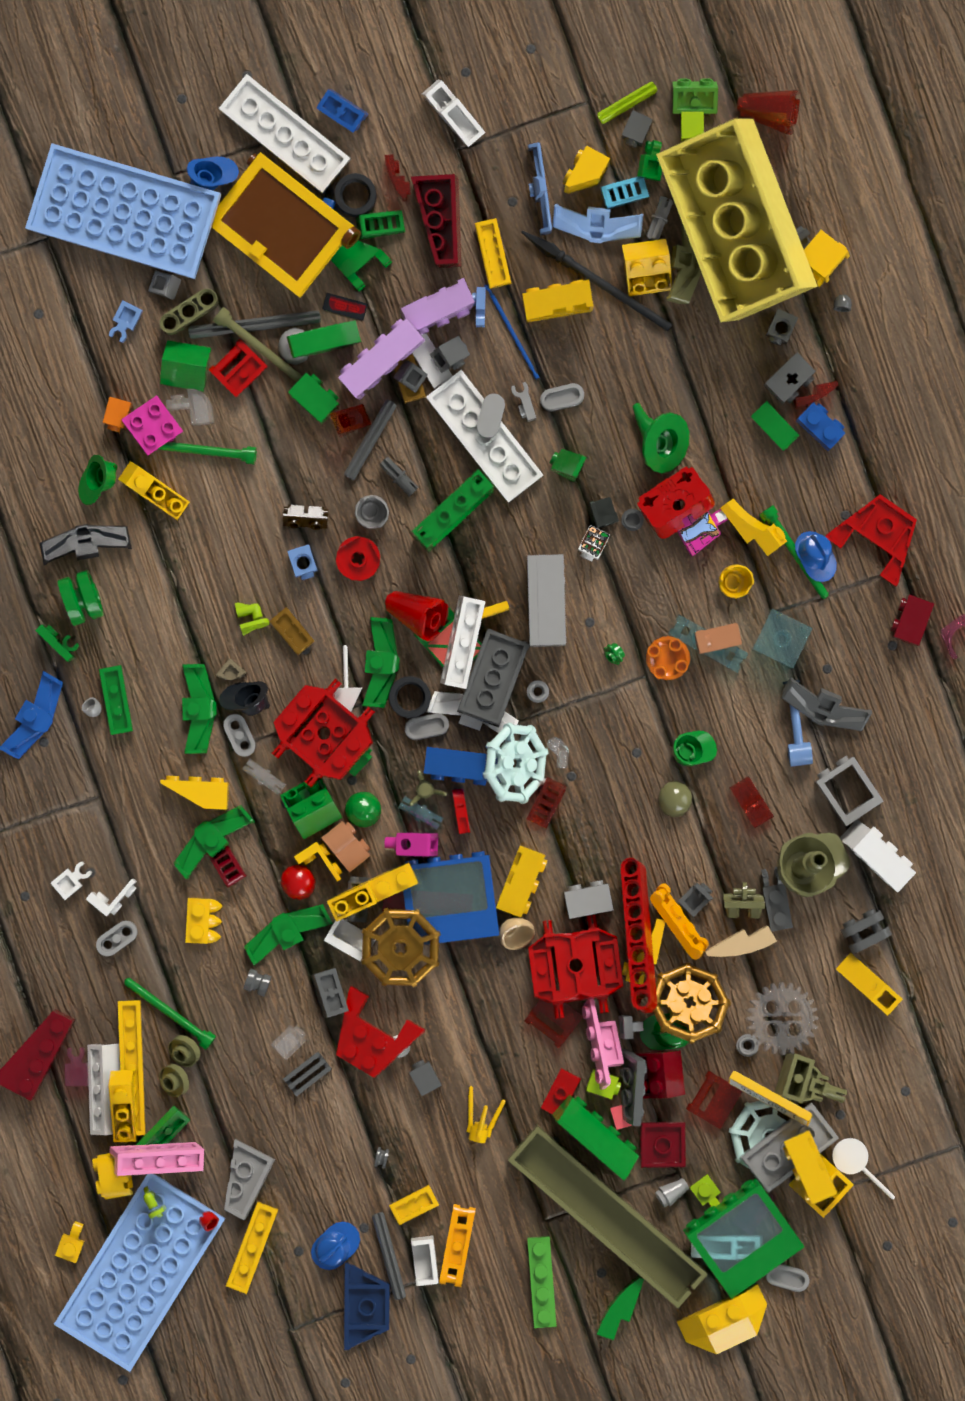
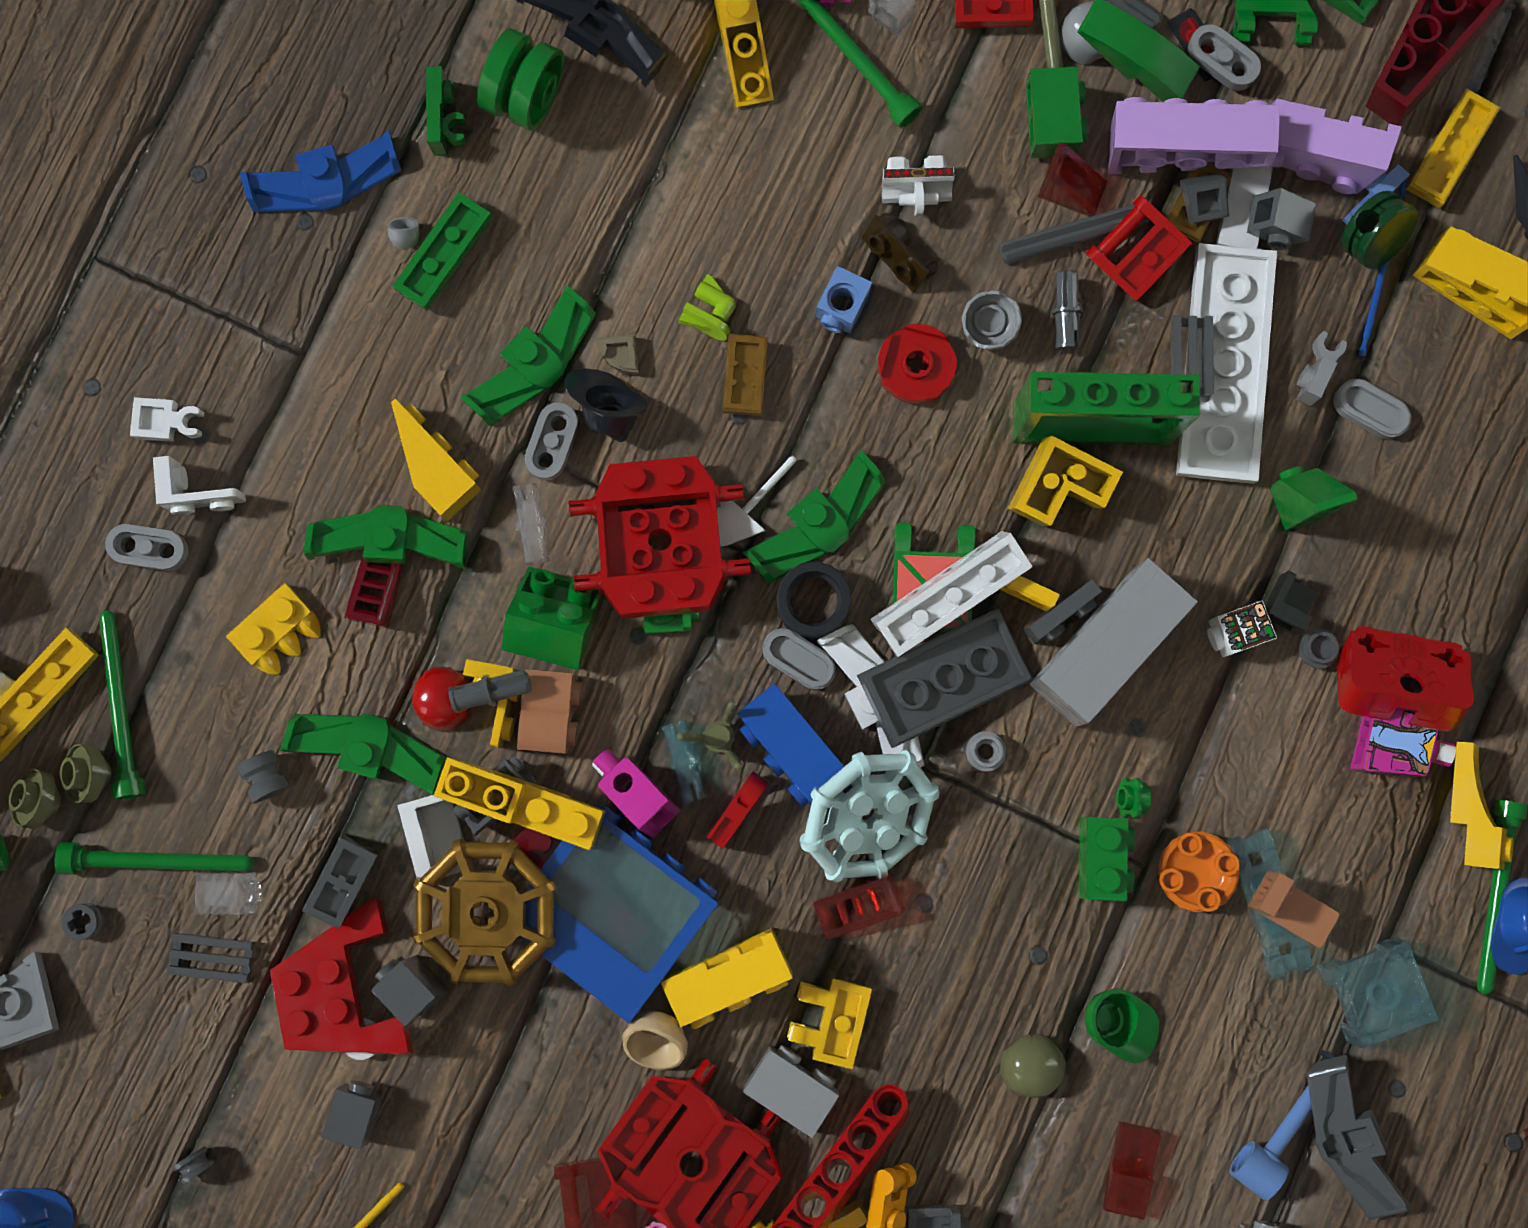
camera: 45 degrees right, 5 degrees down
green piece [344,792,381,827] -> none
red cone [385,591,449,642] -> none
light grey tile [477,394,505,438] -> none
clear arm [547,737,569,768] -> none
green piece [632,403,690,473] -> none
yellow hair [718,564,754,599] -> none
none -> green piece [55,842,254,875]
none -> dark grey bush [61,903,105,941]
none -> dark grey brick [371,955,450,1027]
none -> dark grey axle [448,670,531,713]
none -> yellow plate [787,978,872,1070]
none -> white hips [882,155,954,217]
none -> yellow brick [1007,436,1123,526]
none -> dark grey plate [1024,579,1102,644]
none -> green brick [1078,817,1135,901]
none -> red plate [1085,195,1192,301]
none -> dark grey tile [1171,315,1214,397]
none -> light grey plate [1188,24,1261,91]
none -> dark green head [1341,190,1418,269]

